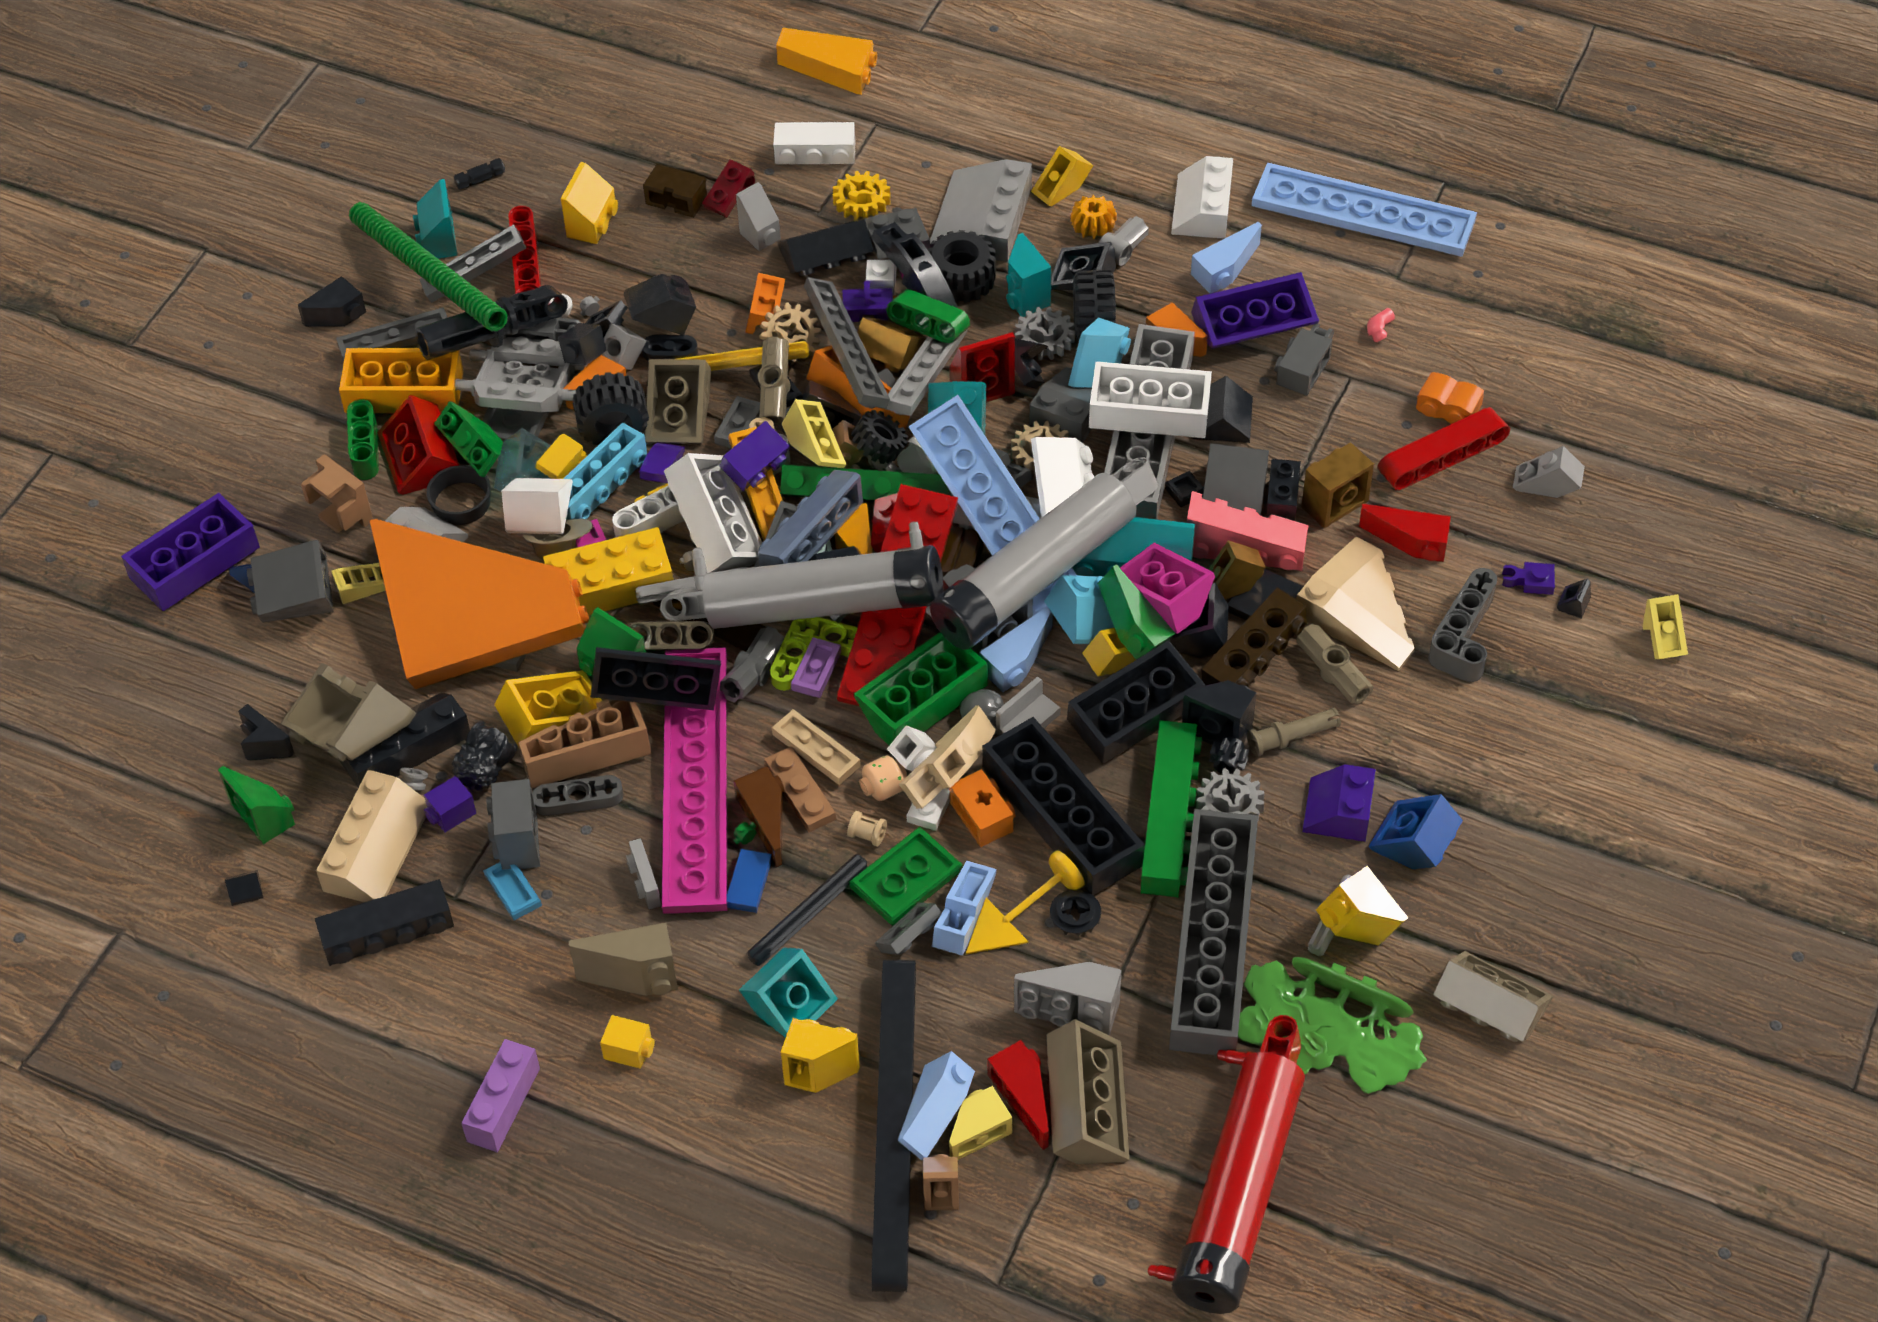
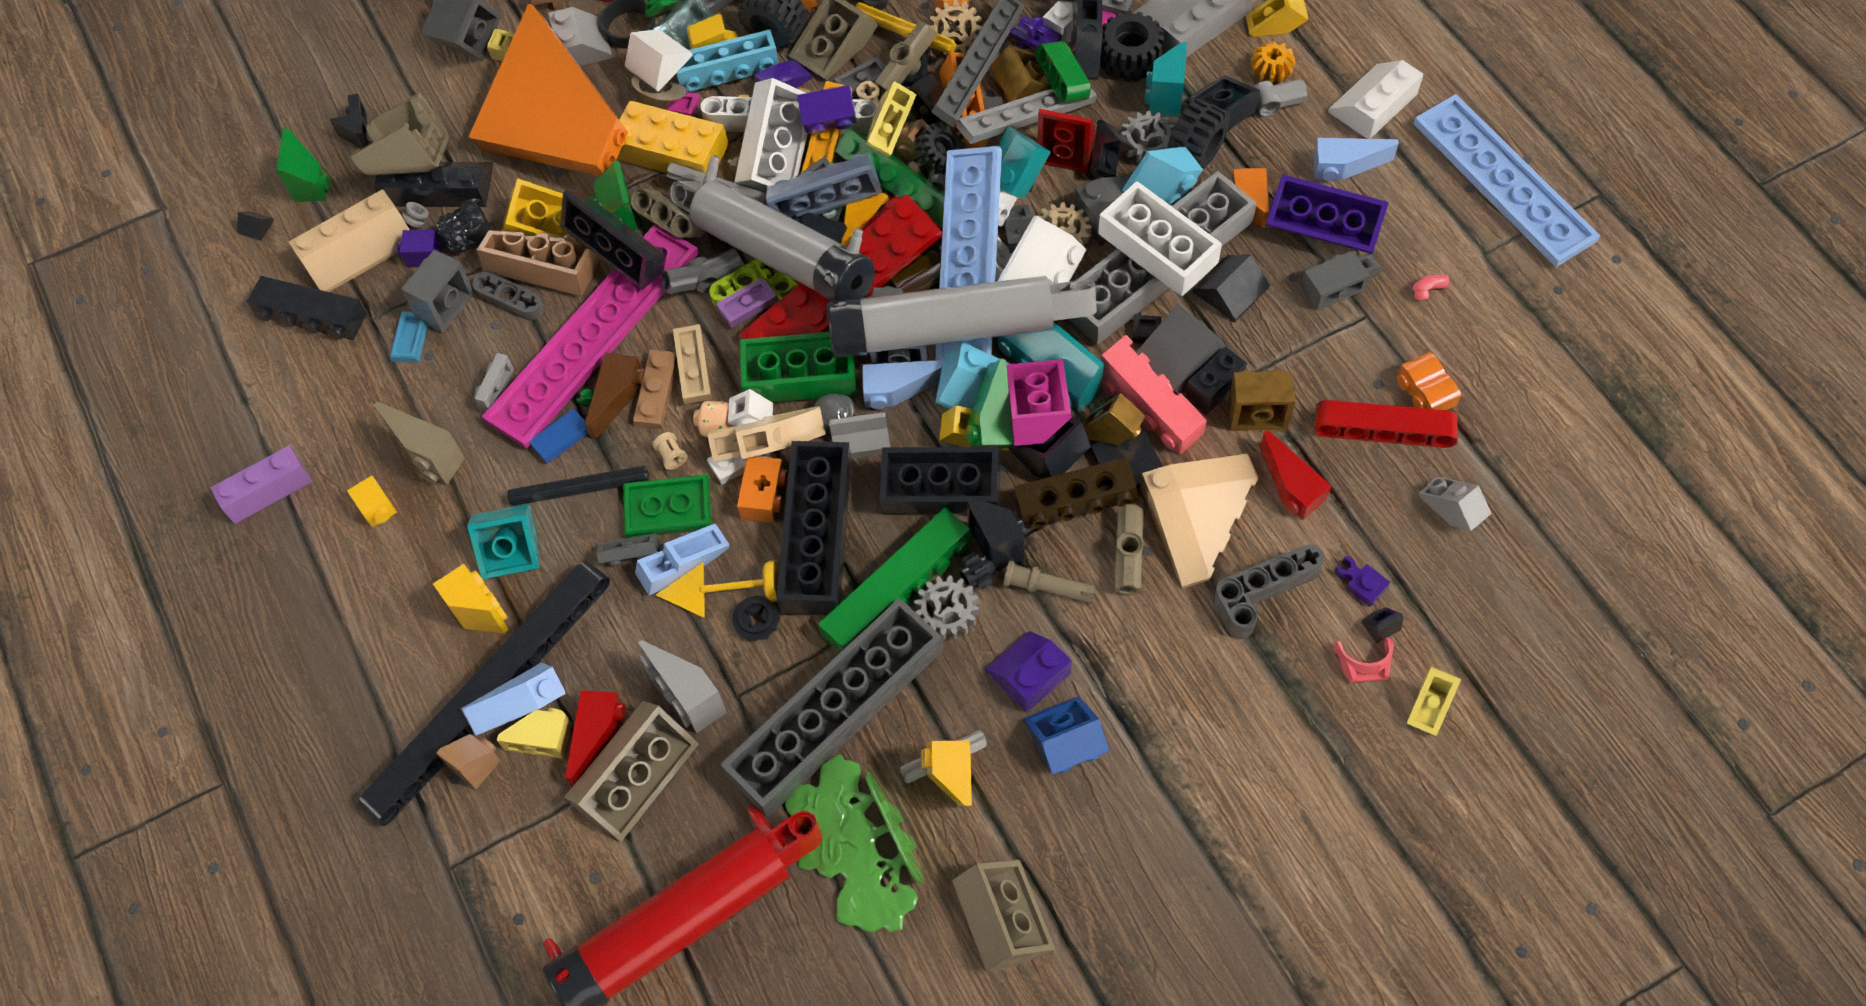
camera: 40 degrees right, 10 degrees up
none -> coral helmet [1333,637,1394,683]

